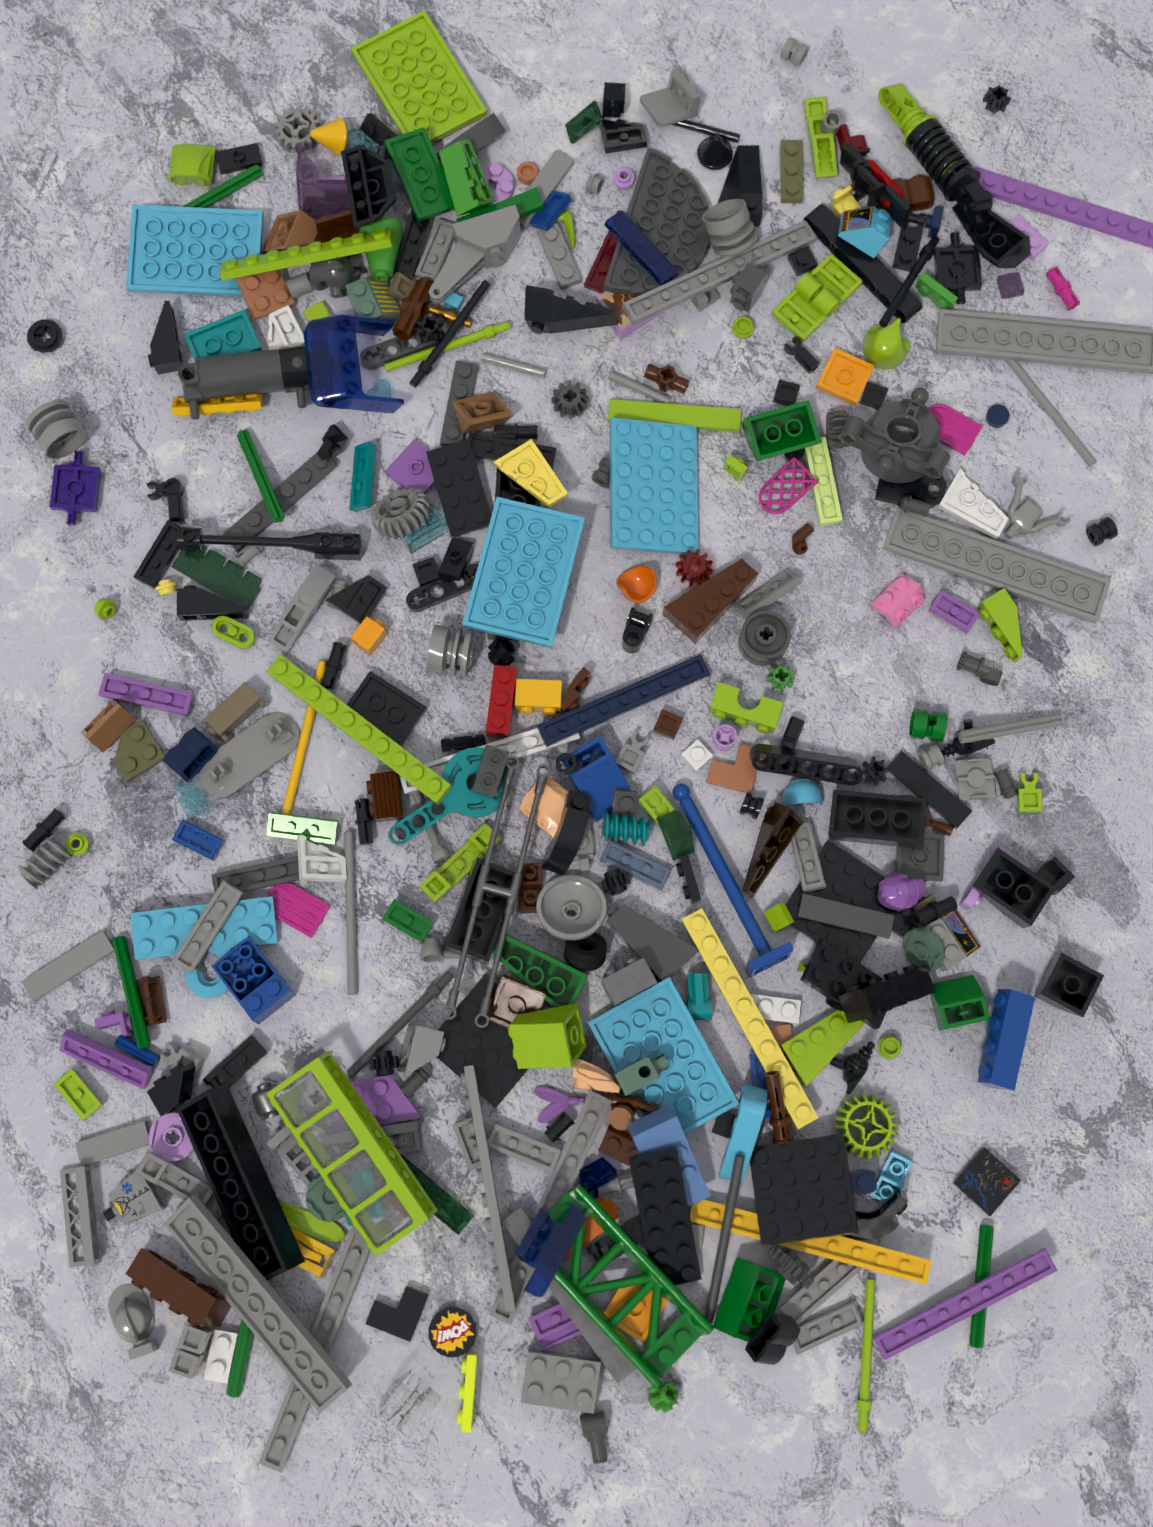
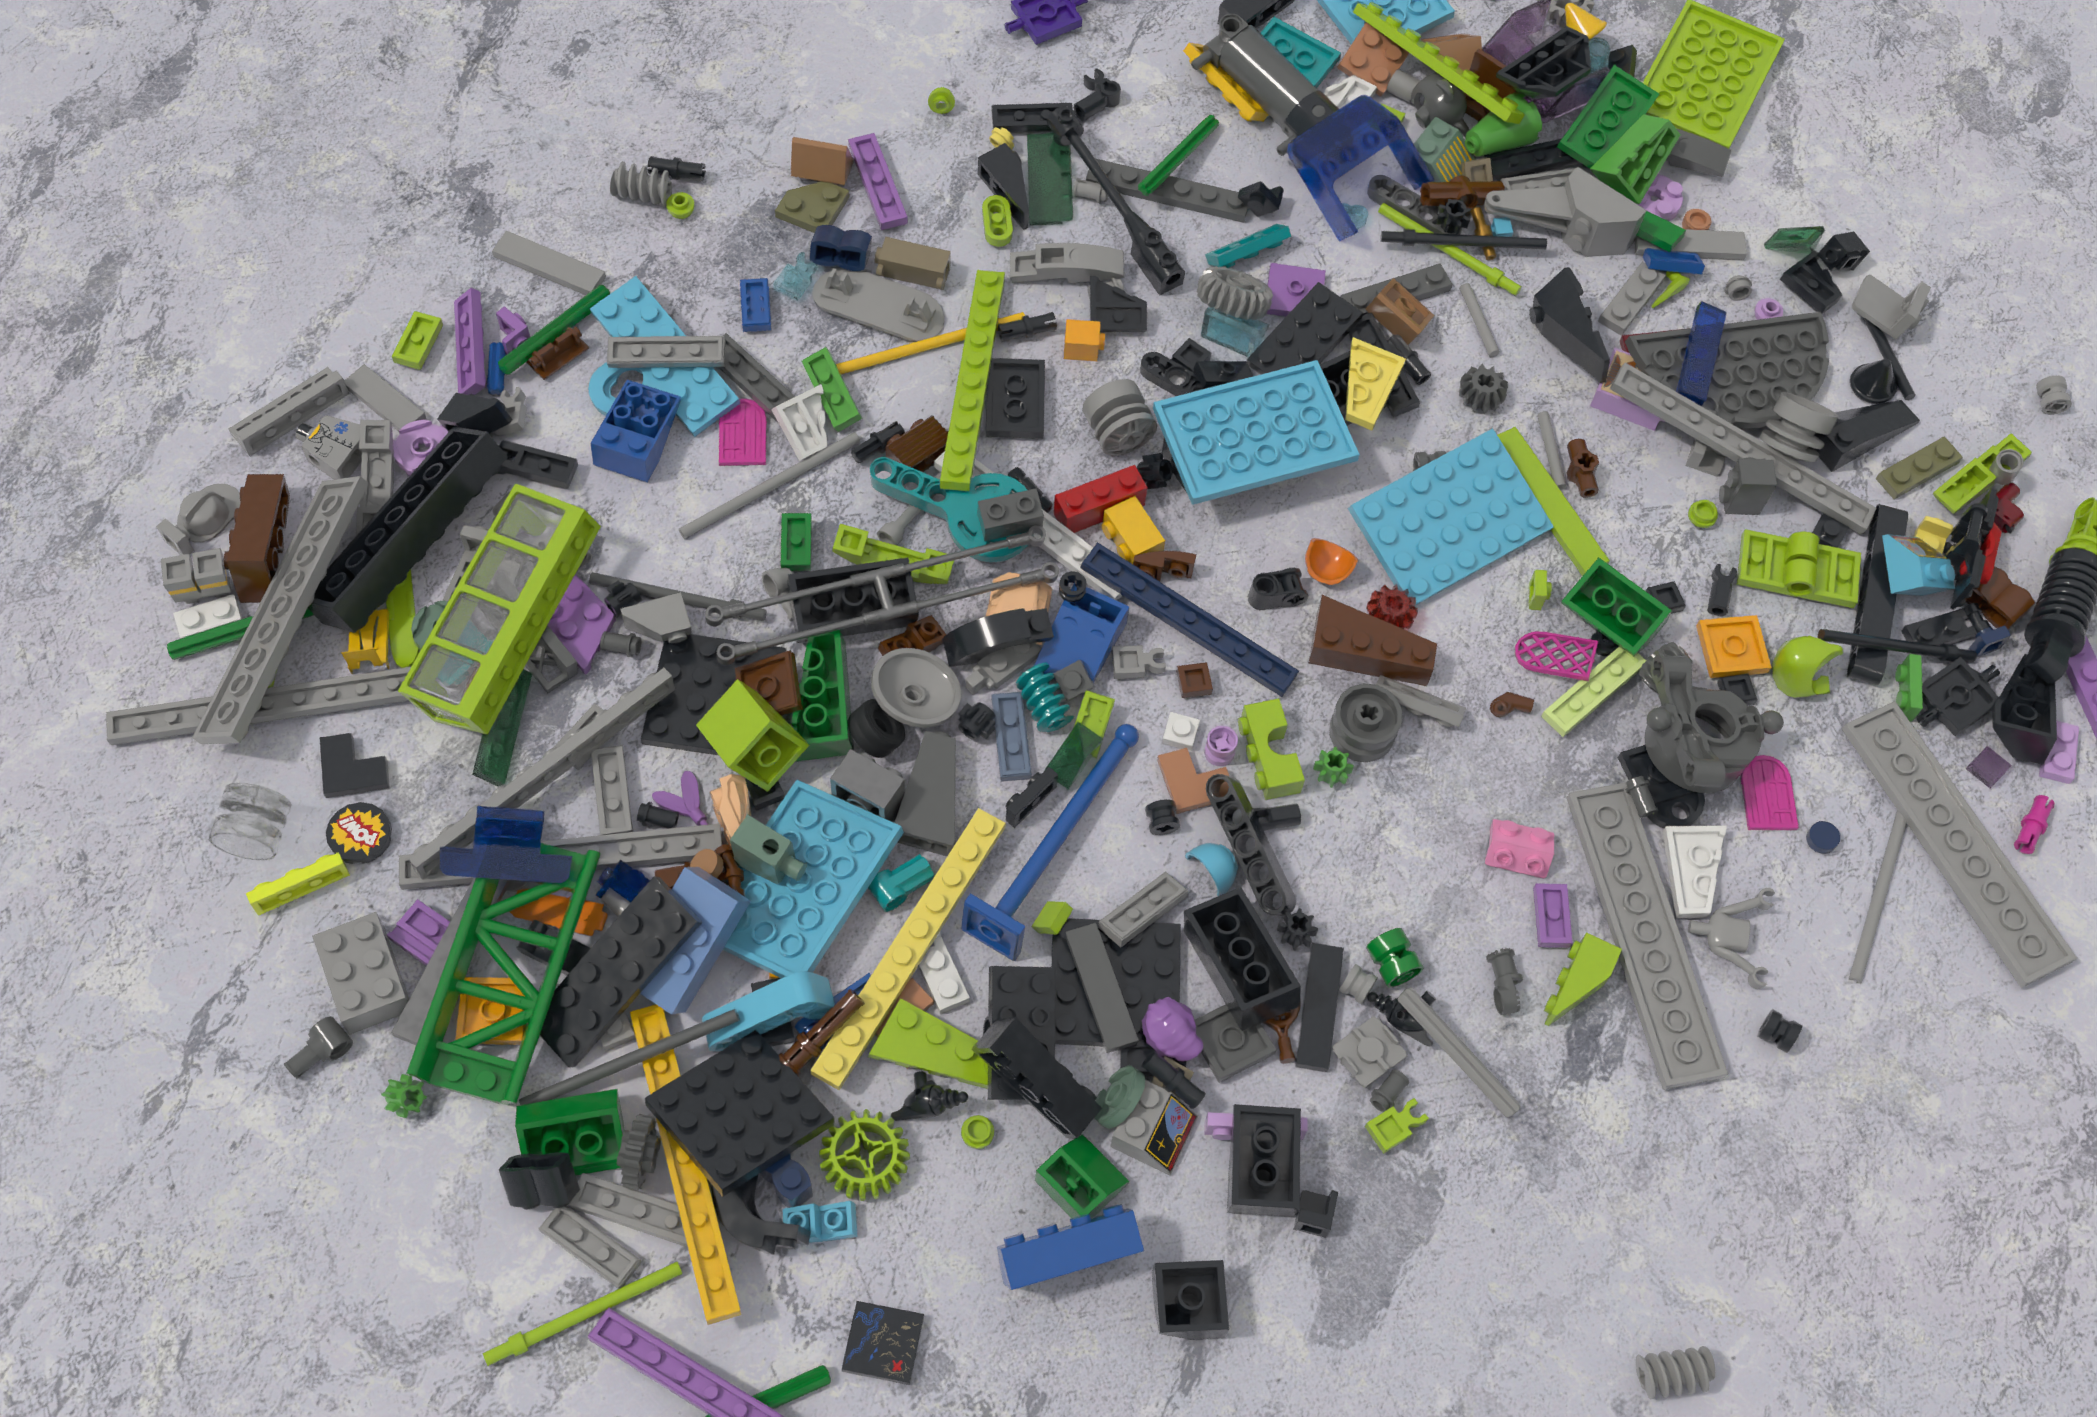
camera: 55 degrees right, 15 degrees down
dark brown wedge [742,802,804,898] -> none

